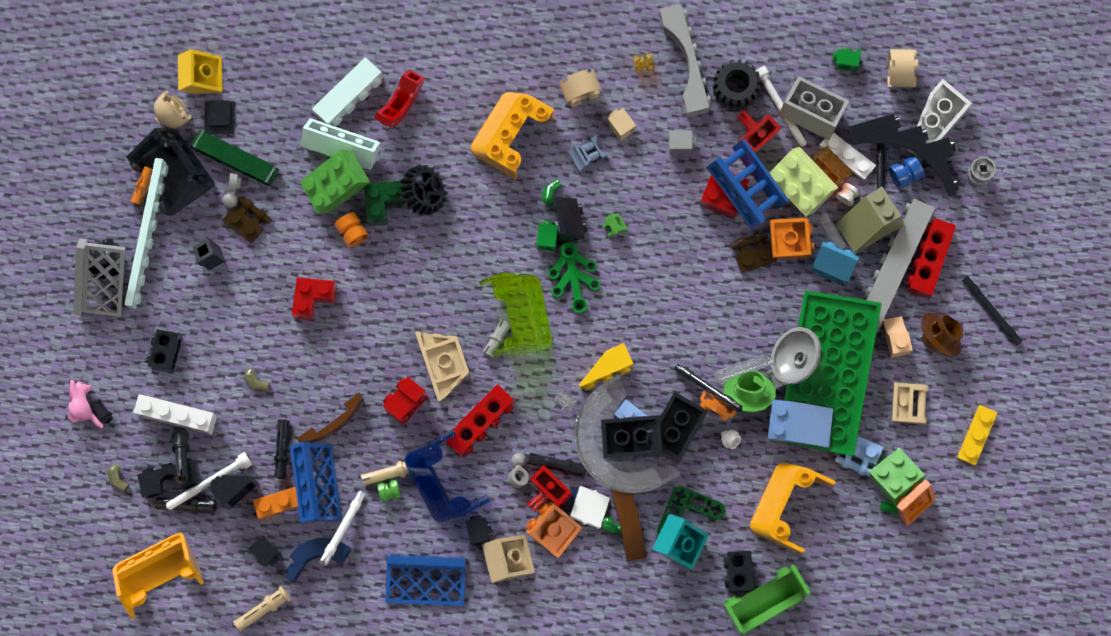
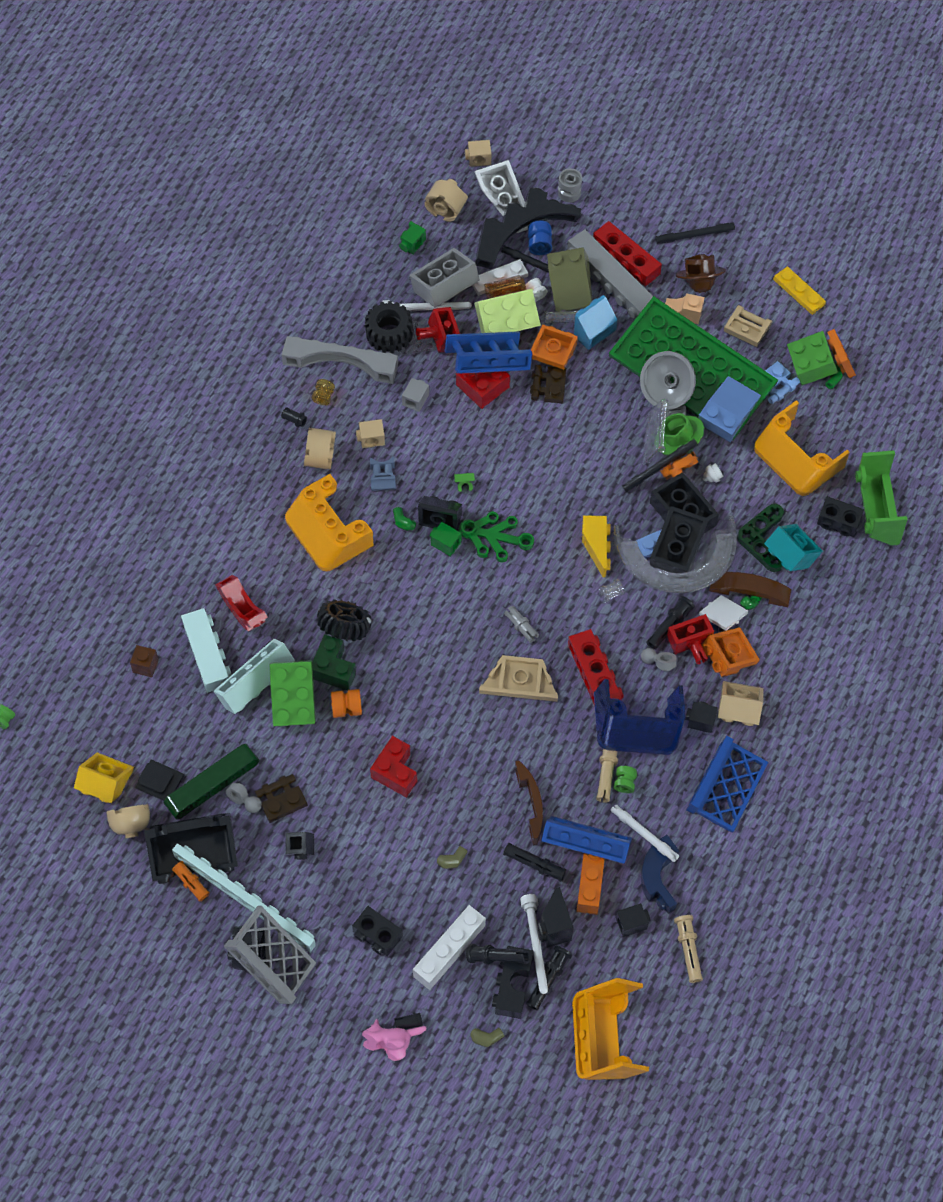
camera: 70 degrees left, 15 degrees down
red brick [383,376,428,426] -> none
clear neon green windscreen [479,272,552,356] -> none
none -> reddish brown brick [130,645,159,677]
none -> black pin [281,407,307,427]
none -> tan brick [465,140,491,167]

